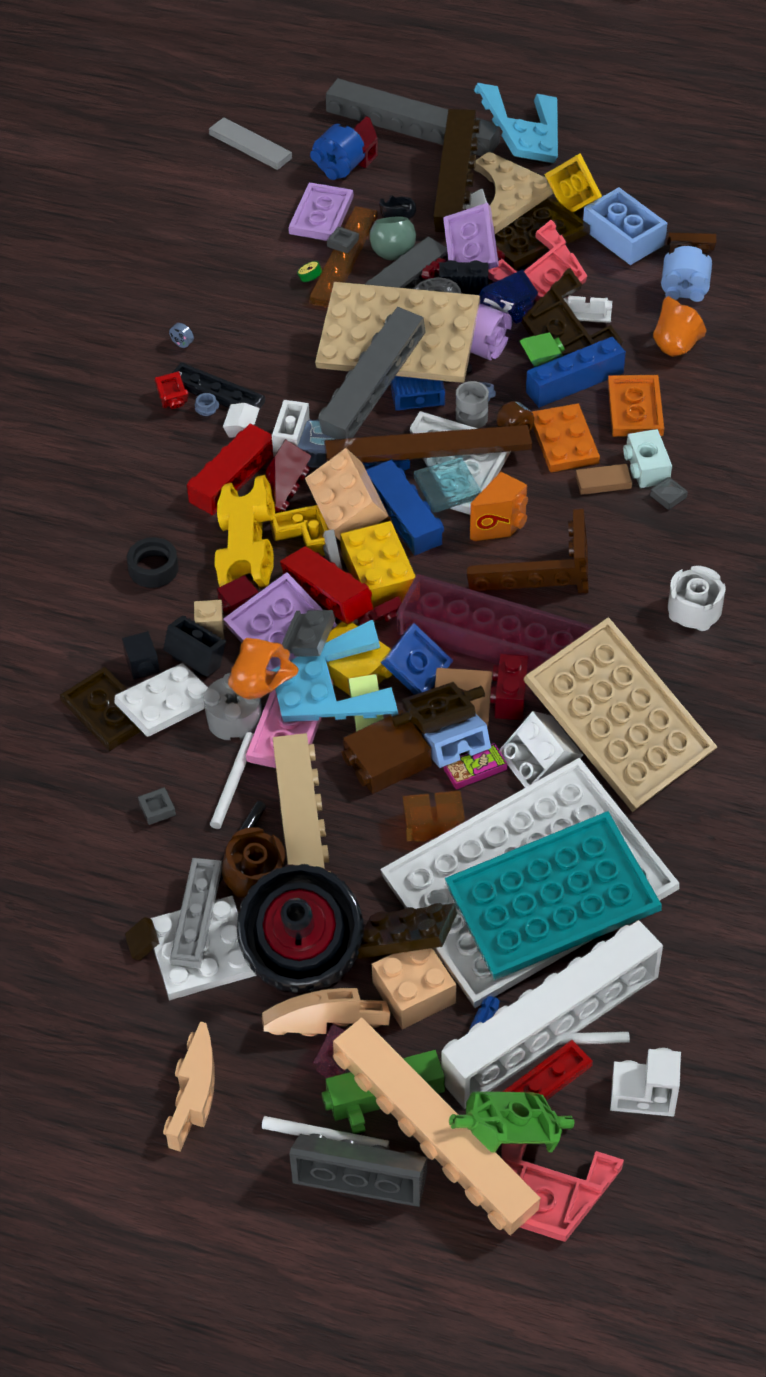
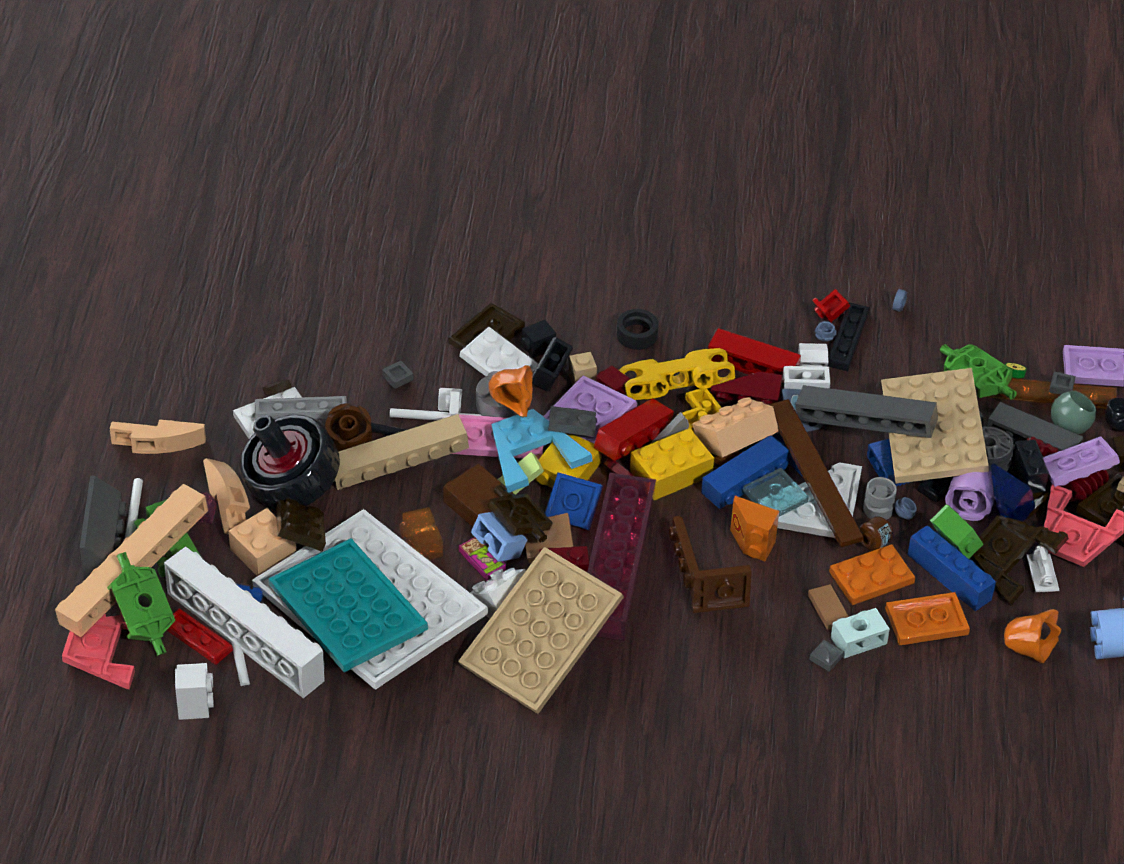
camera: 75 degrees right, 5 degrees down
white brick [668,566,725,631] -> none
none -> white bracket [438,388,462,414]
none -> bright green plate [940,344,1017,400]

